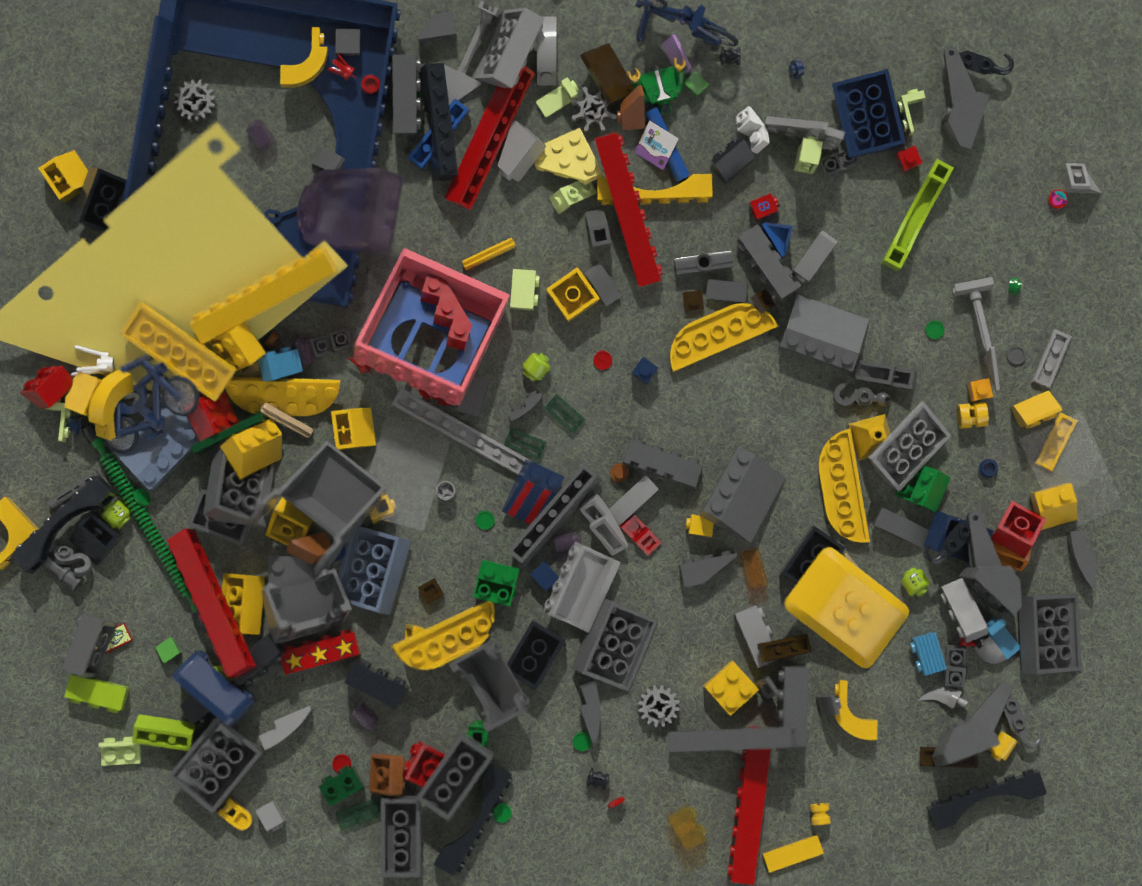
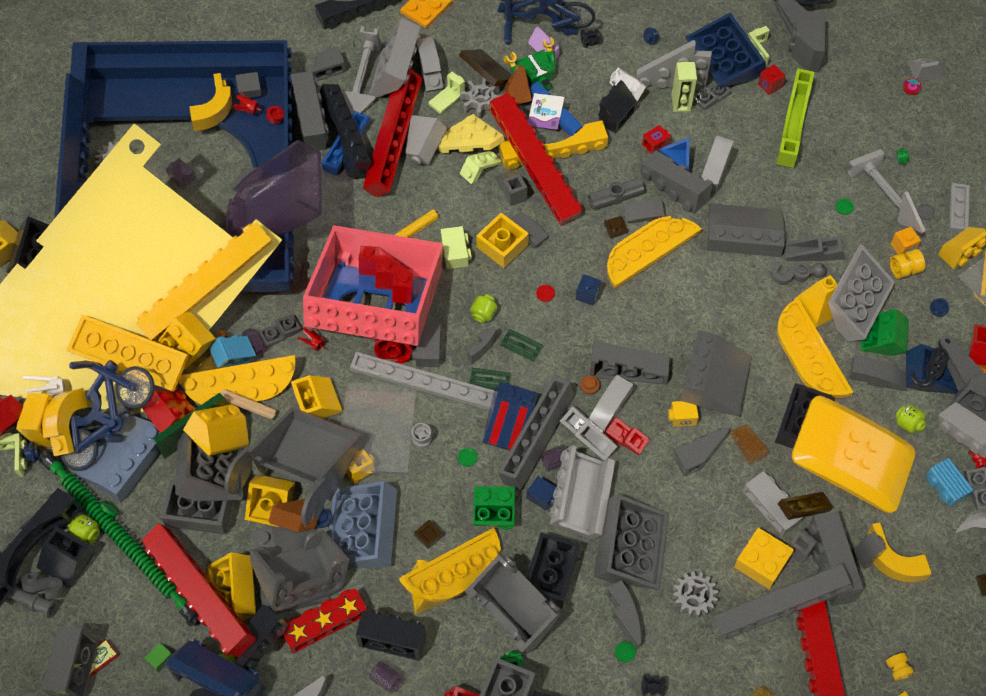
camera: 10 degrees left, 25 degrees down
bright green slope [684,71,709,98] -> none
dark brown plate [751,289,776,314] -> none

